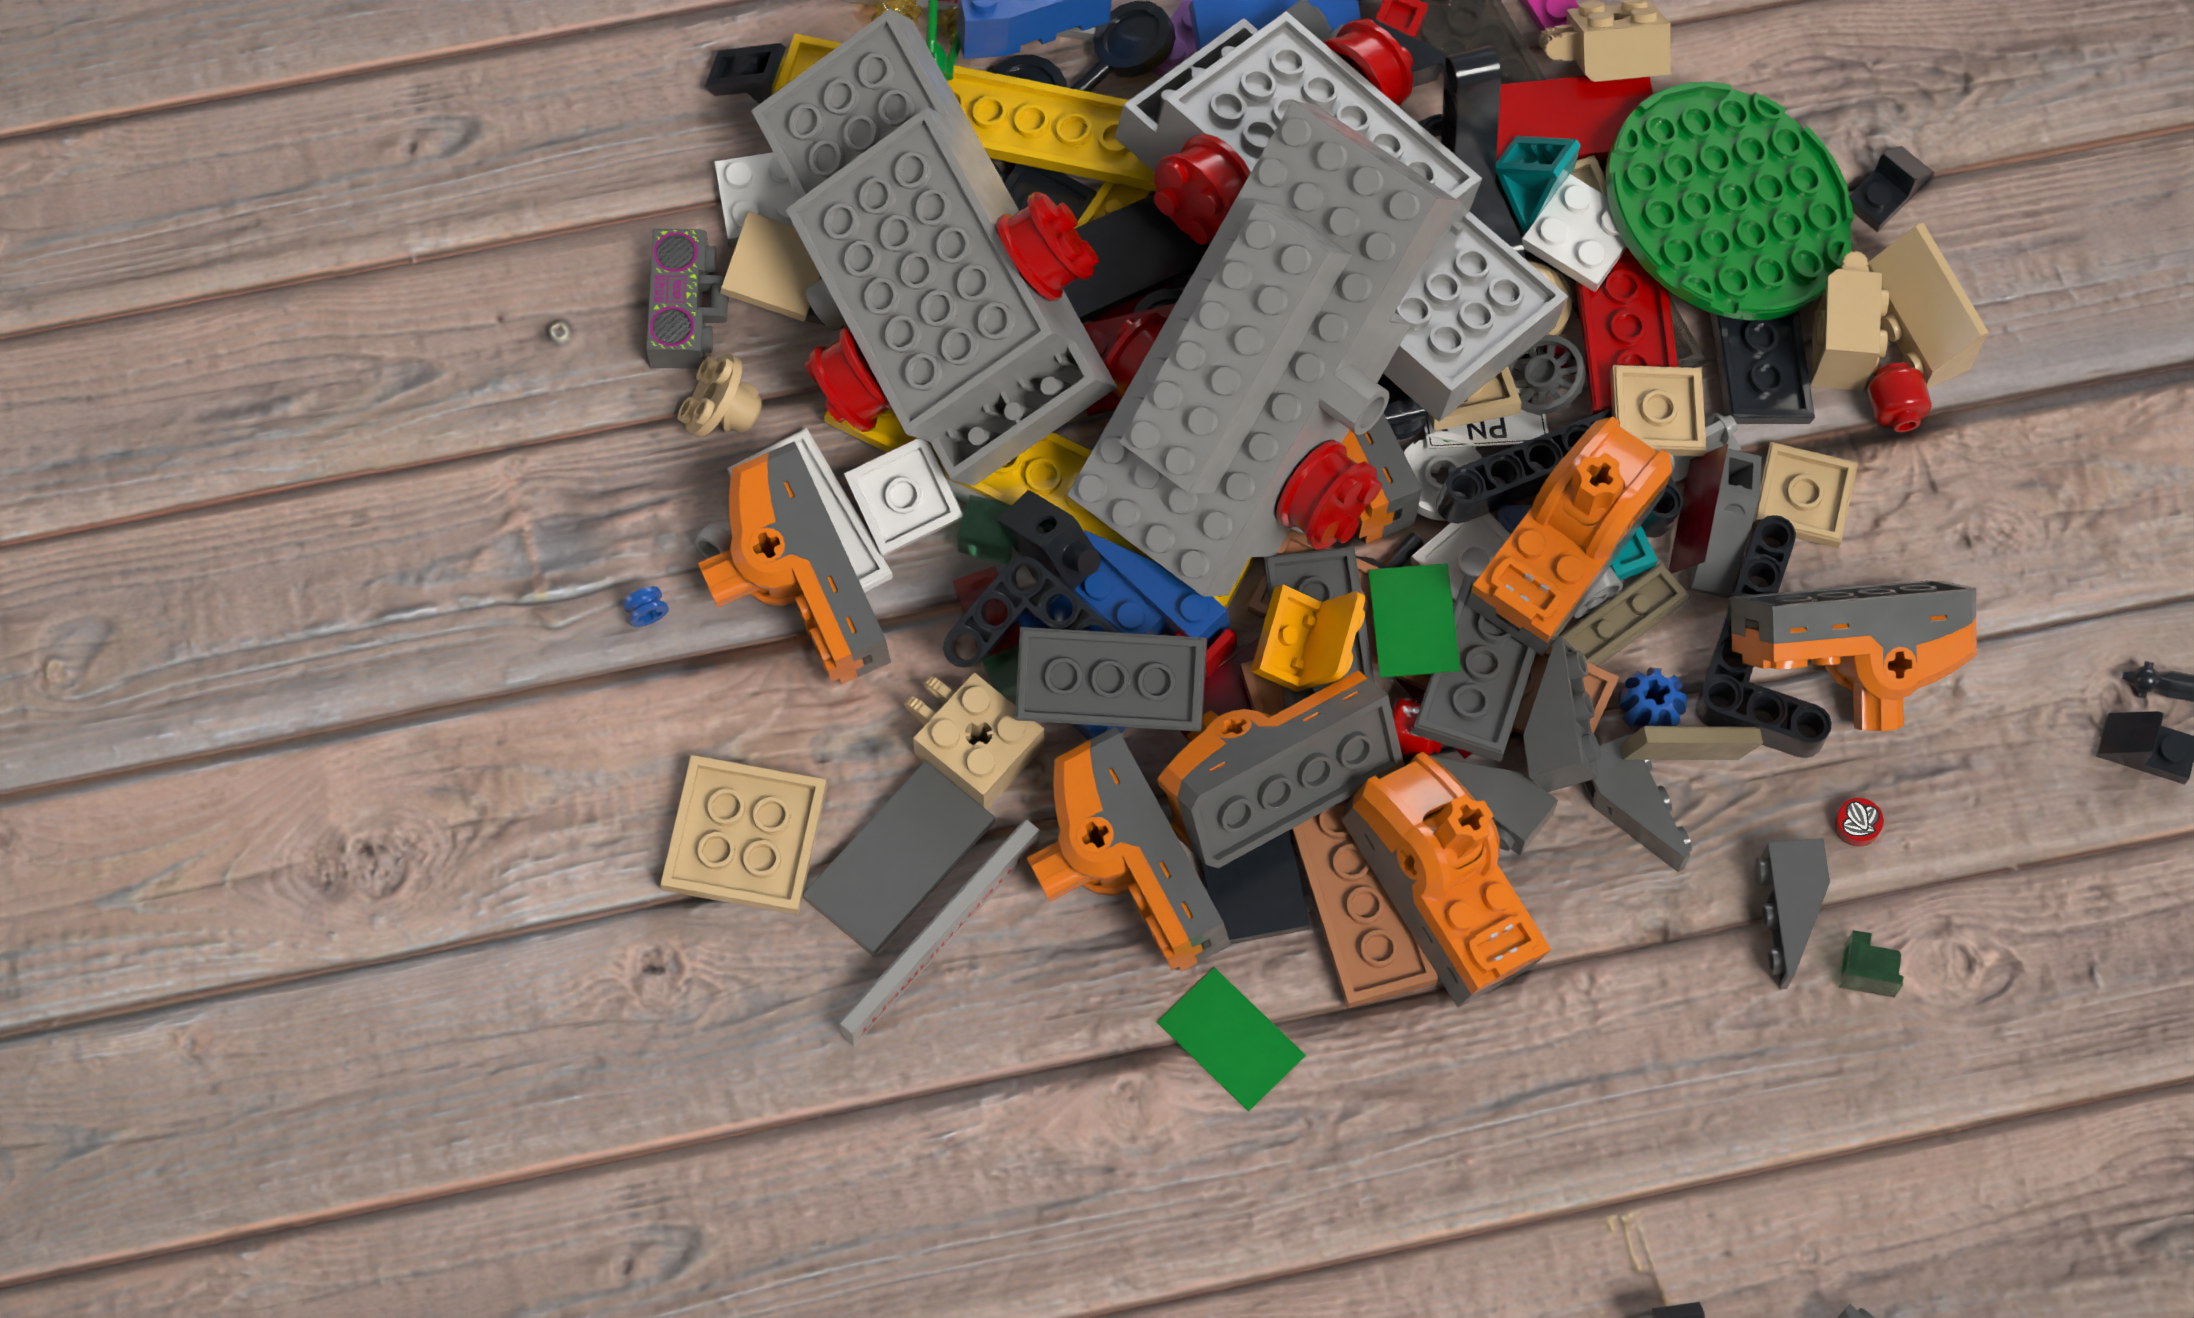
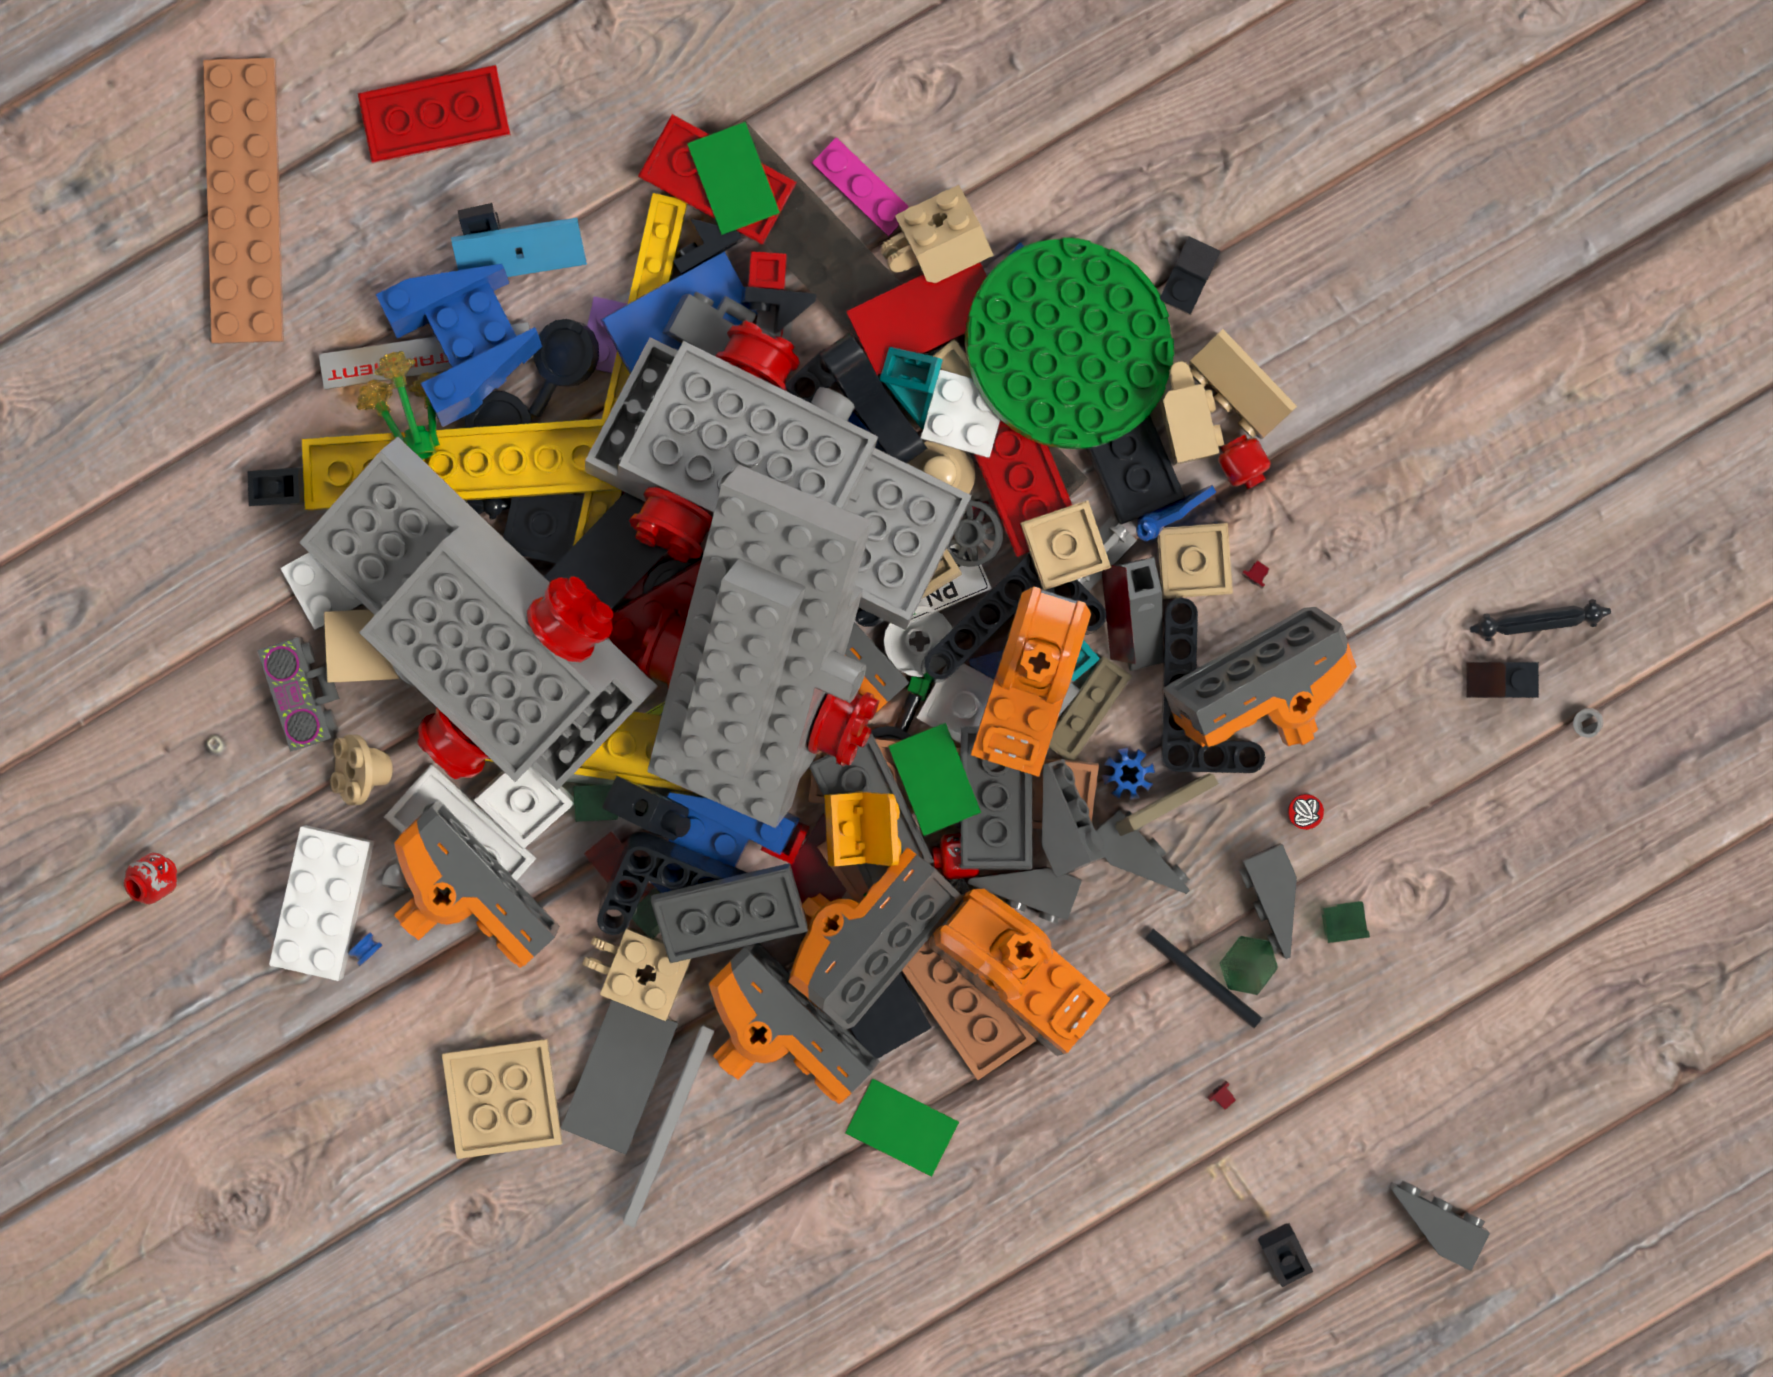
camera: 15 degrees left, 20 degrees up
none -> red head [124,852,177,905]
none -> white brick [269,825,374,981]
none -> green piece [908,676,932,701]
none -> blue arm [1136,485,1216,541]
none -> black bar [1144,928,1263,1028]
none -> dark red piece [1207,1081,1236,1110]
none -> clear green panel [1220,936,1278,995]
none -> dark red piece [1241,560,1270,589]

